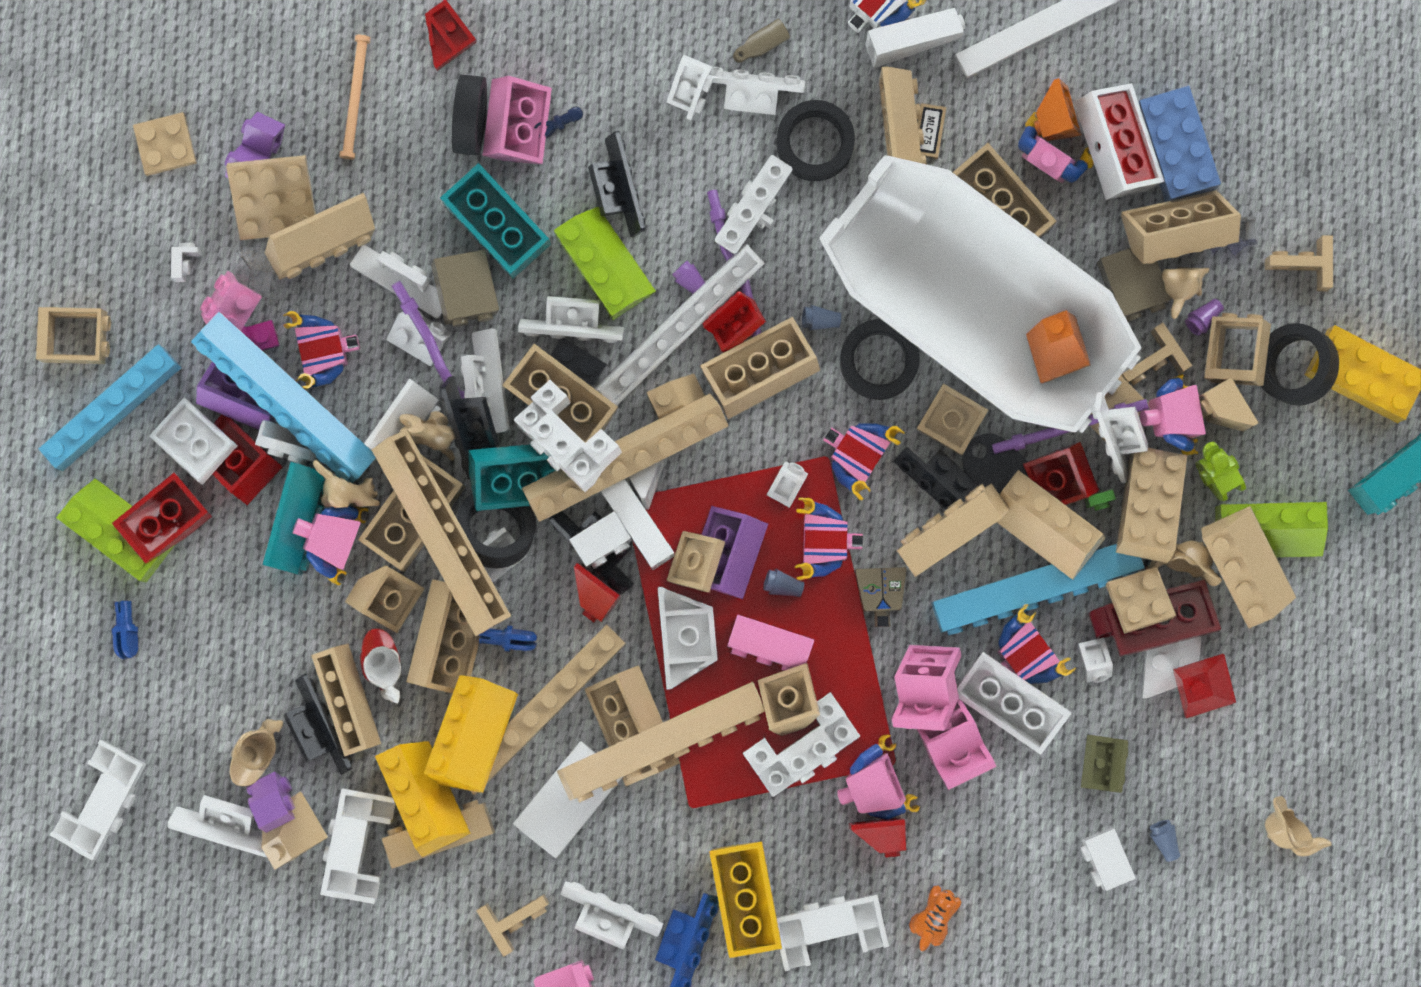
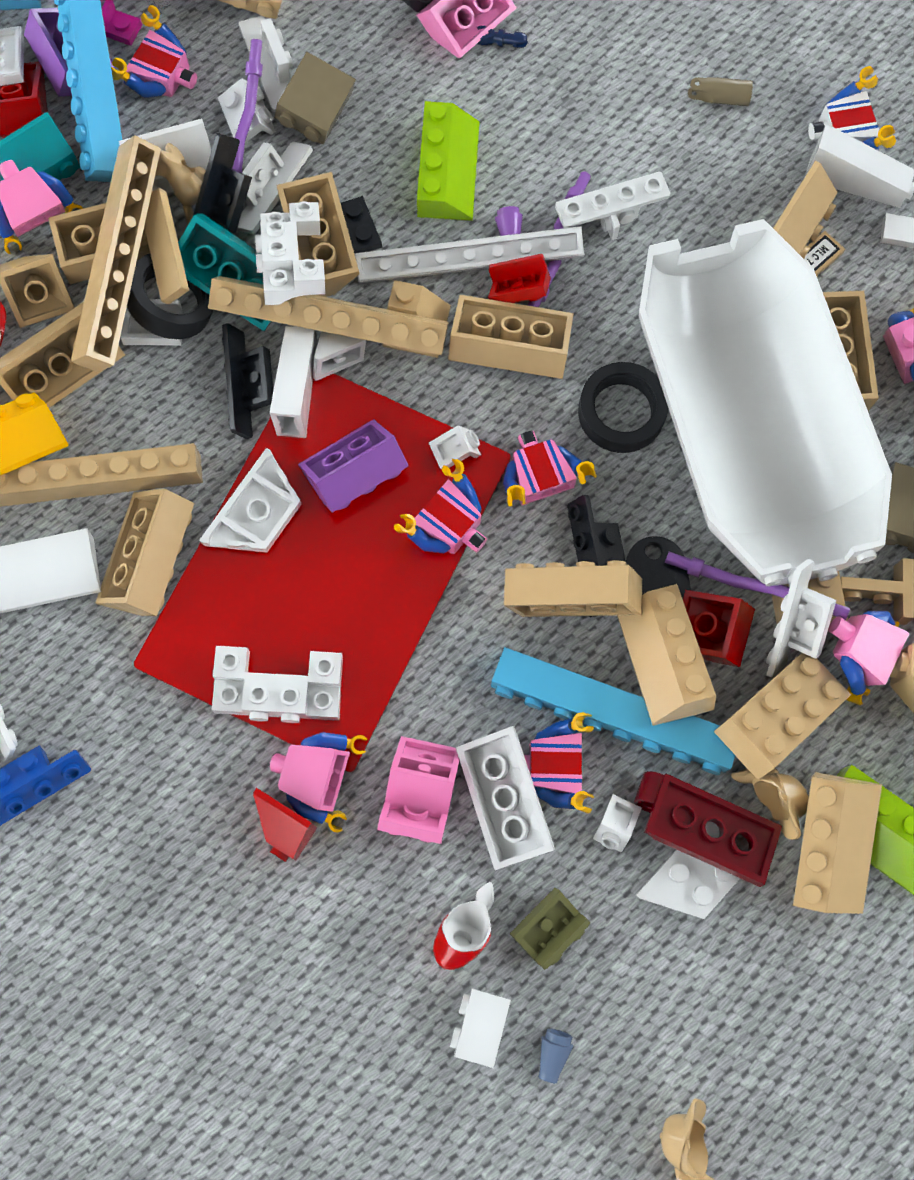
camera: 35 degrees right, 10 degrees down
white bracket [255,420,316,464] -> none
tan animal [313,460,380,508] -> none
teal brick [440,163,551,279] -> none
blue arm [479,625,537,652] -> none
white bracket [518,296,624,343] -> none
tan brick [557,682,765,803] -> none
white brick [569,511,632,569] -> none
red slope [574,563,621,623] -> none
black bracket [588,131,645,237] -> none
white bracket [667,55,713,120] -> none
tan plate [667,531,725,593] -> none
white bracket [709,67,805,115] -> none
yellow slope [709,841,782,958] -> none
bright pink slope [727,615,814,671] -> none
tan slope [758,663,820,736] -> none
sand blue cone [763,569,804,597] -> none
black tyre [776,100,855,181] -> none
white bracket [777,894,889,971] -> none
sand blue cone [802,305,841,331] -> none
dark tan torso [855,567,906,627] -> none
bright pink bracket [892,645,961,731] -> none
orange animal [909,885,962,951] -> none
tan plate [916,383,988,456] -> none
orange slope [1026,310,1091,383] -> none
bright green plate [1084,489,1116,511] -> none
tan plate [1106,567,1176,634] -> none
red slope [1173,654,1236,719] -> none
lime hinge [1195,441,1246,502] -> none
none -> tan tile [144,188,189,305]
none -> white hair [433,882,494,970]

